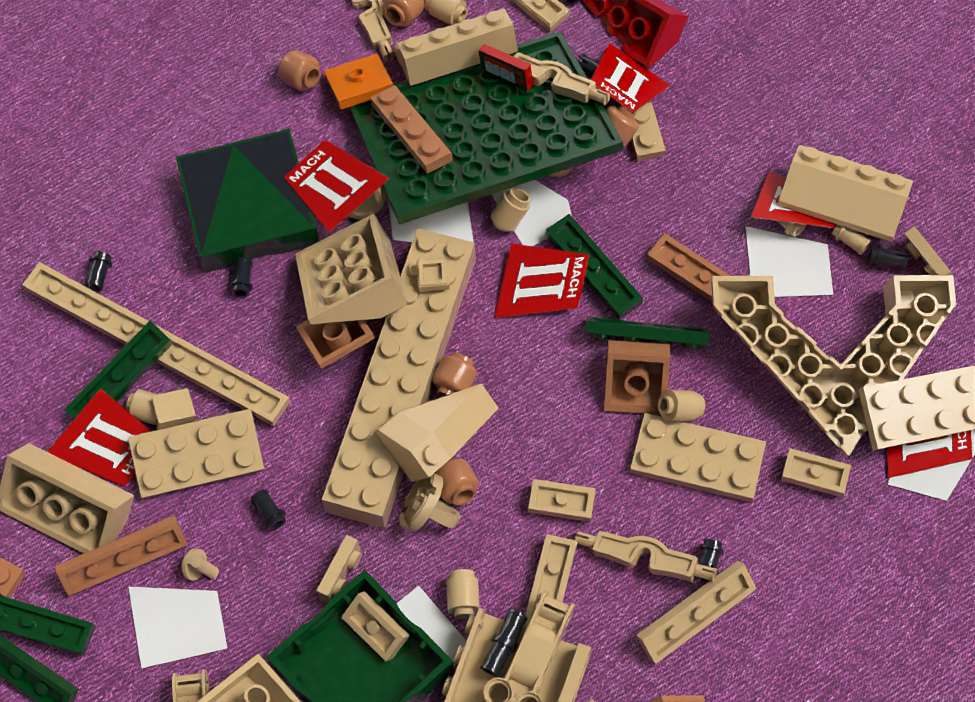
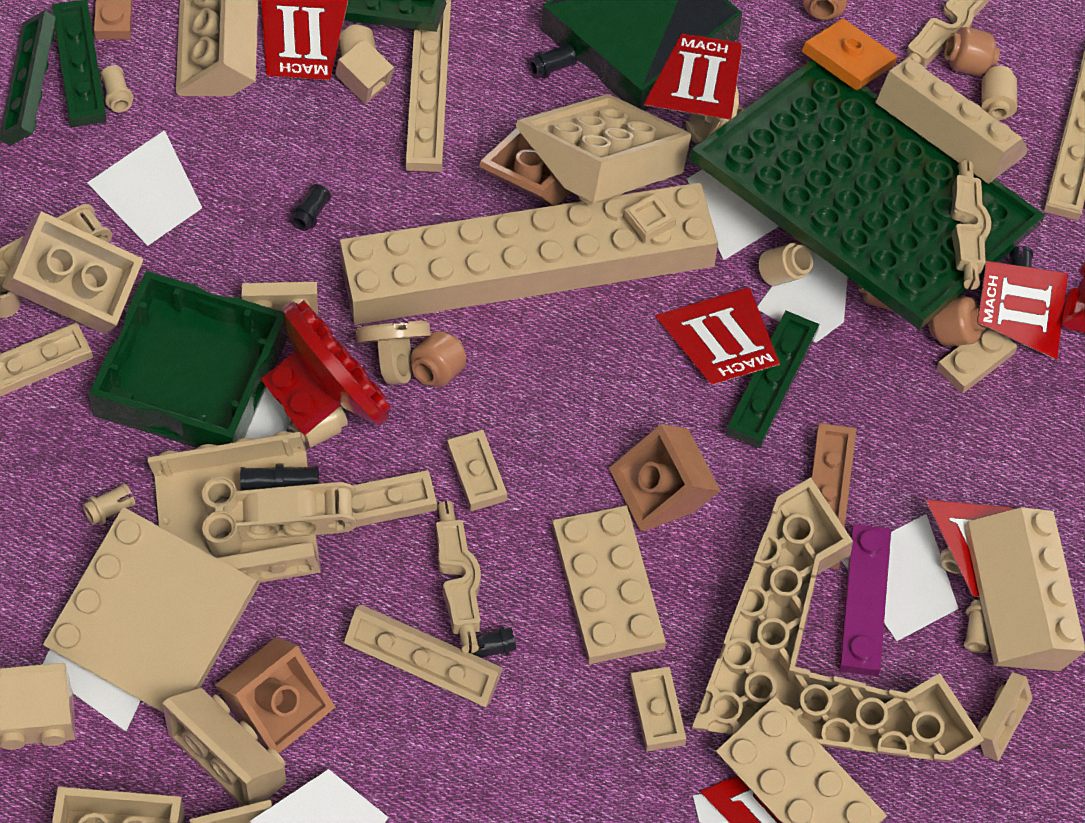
camera: 55 degrees right, 5 degrees down
nougat plate [55,515,188,596] -> none
tan plate [128,409,265,498] -> none
tan plate [182,548,219,580] -> none
tan plate [341,591,410,662] -> none
nougat plate [370,85,453,174] -> none
tan wedge [376,384,498,482] -> none
nougat head [432,353,477,397] -> none
tile [478,44,533,92] -> none
dark green plate [586,316,709,349] -> none
tan brick [658,390,705,421] -> none
black pin [868,244,908,271] -> none
none -> tan pin [101,66,134,112]
none -> red bracket [261,300,392,435]
none -> magenta plate [839,524,892,676]

